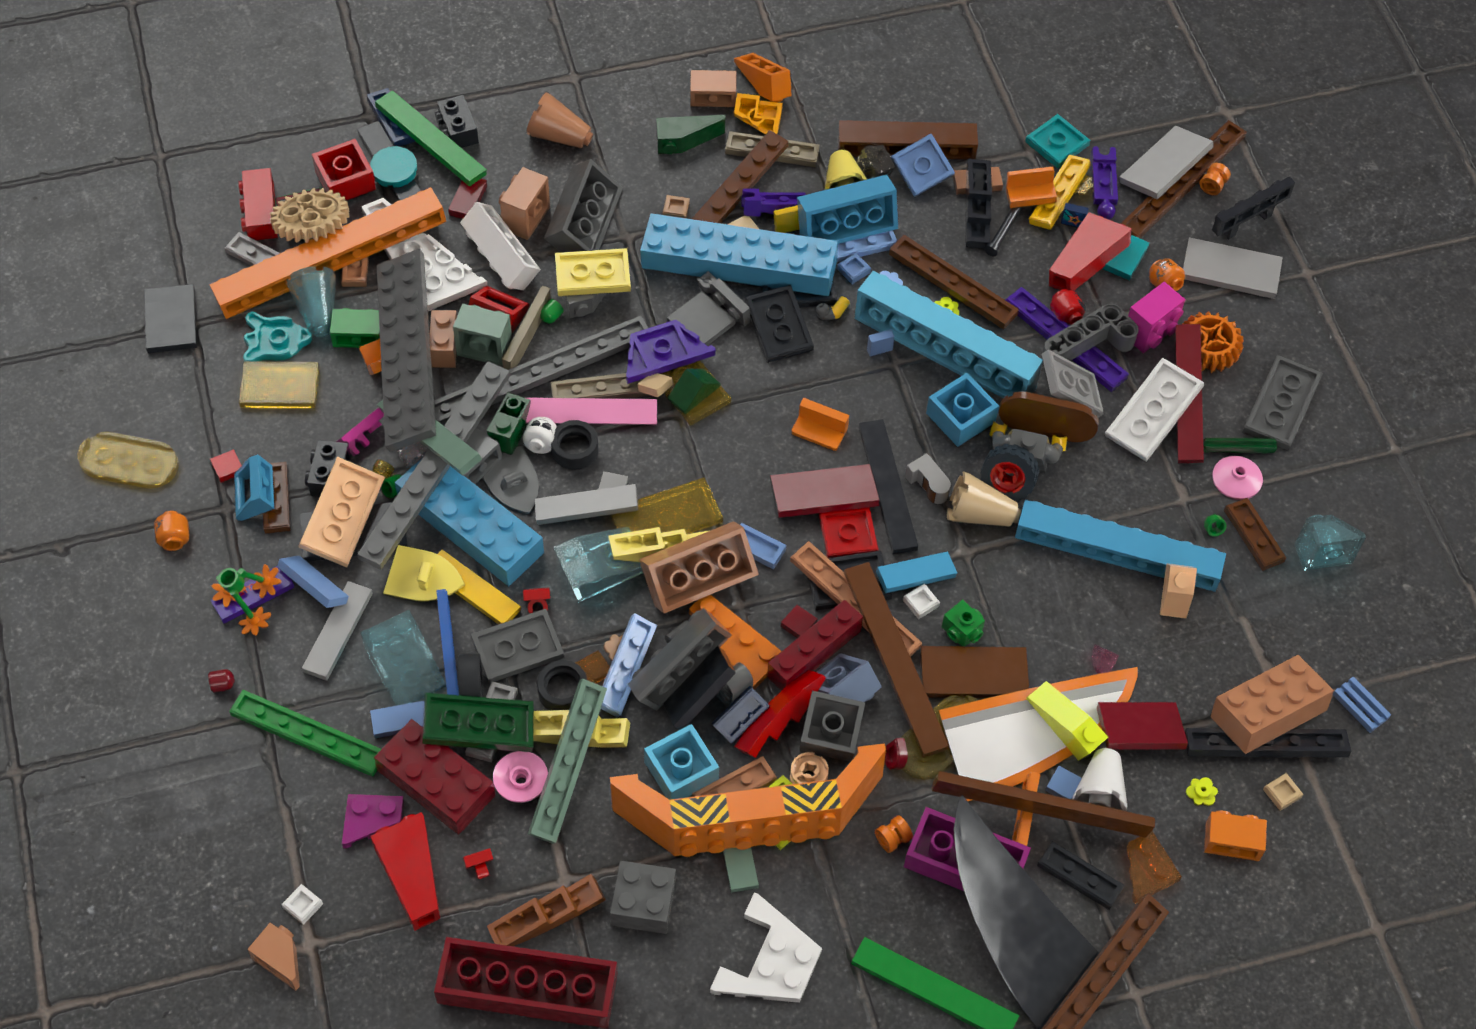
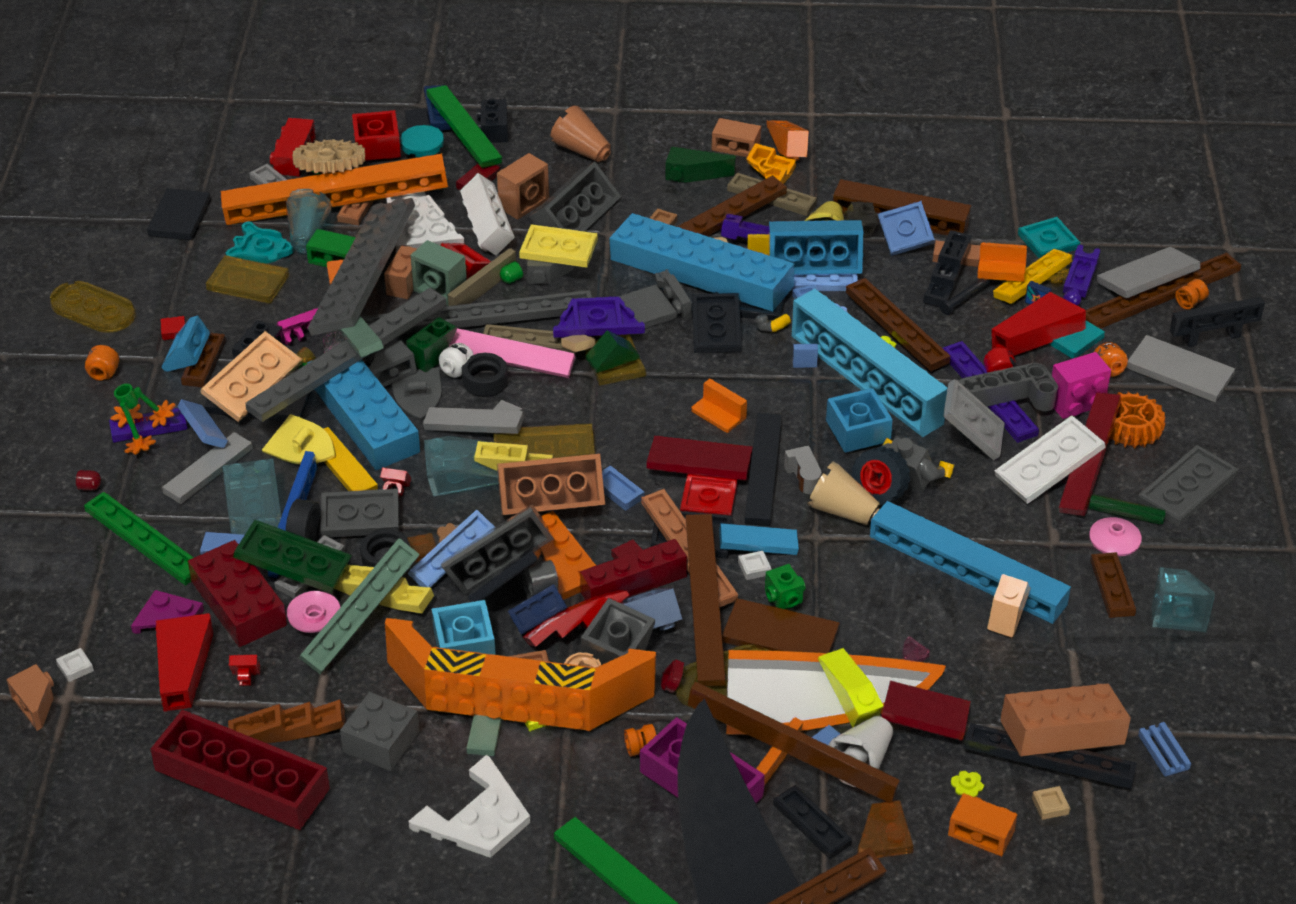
camera: 20 degrees right, 15 degrees down
reddish brown tile [999,392,1099,442] -> none
green hinge [1204,514,1227,537] -> none

